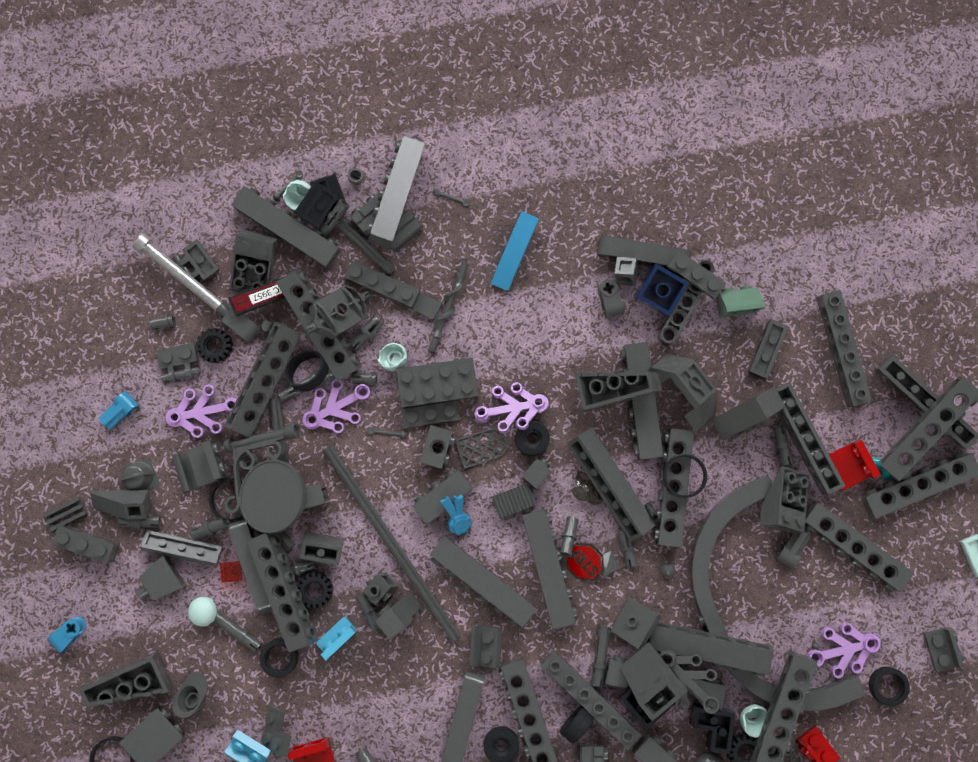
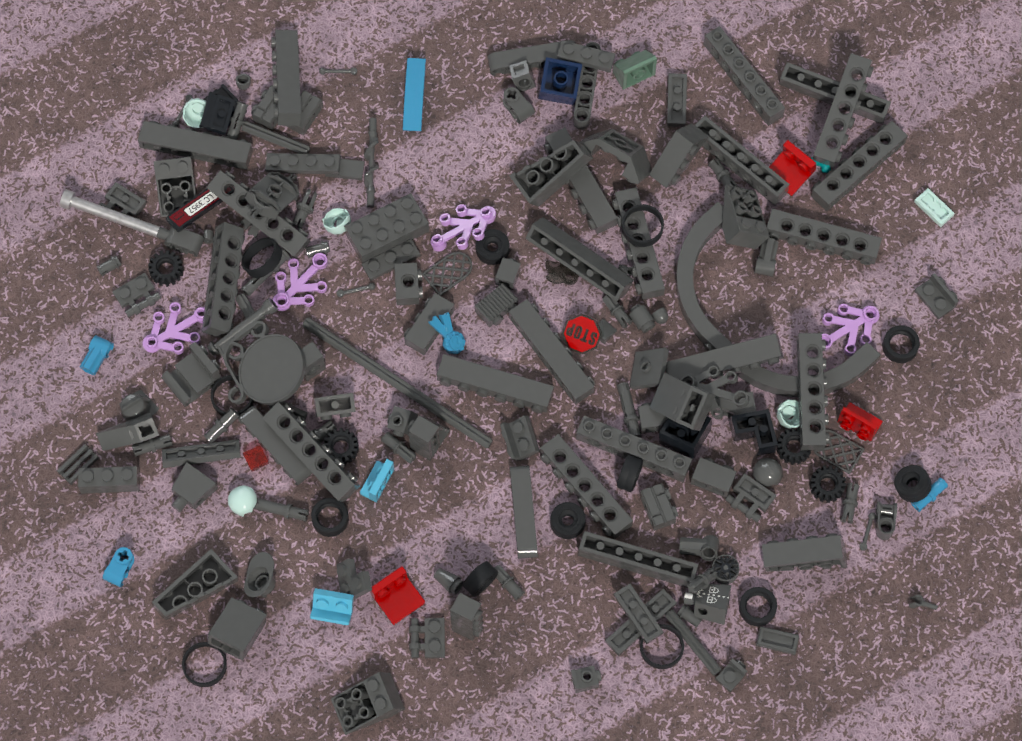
camera: 20 degrees left, 15 degrees down
dark grey pin [559,516,579,557] -> none
none -> dark grey brick [629,304,656,333]

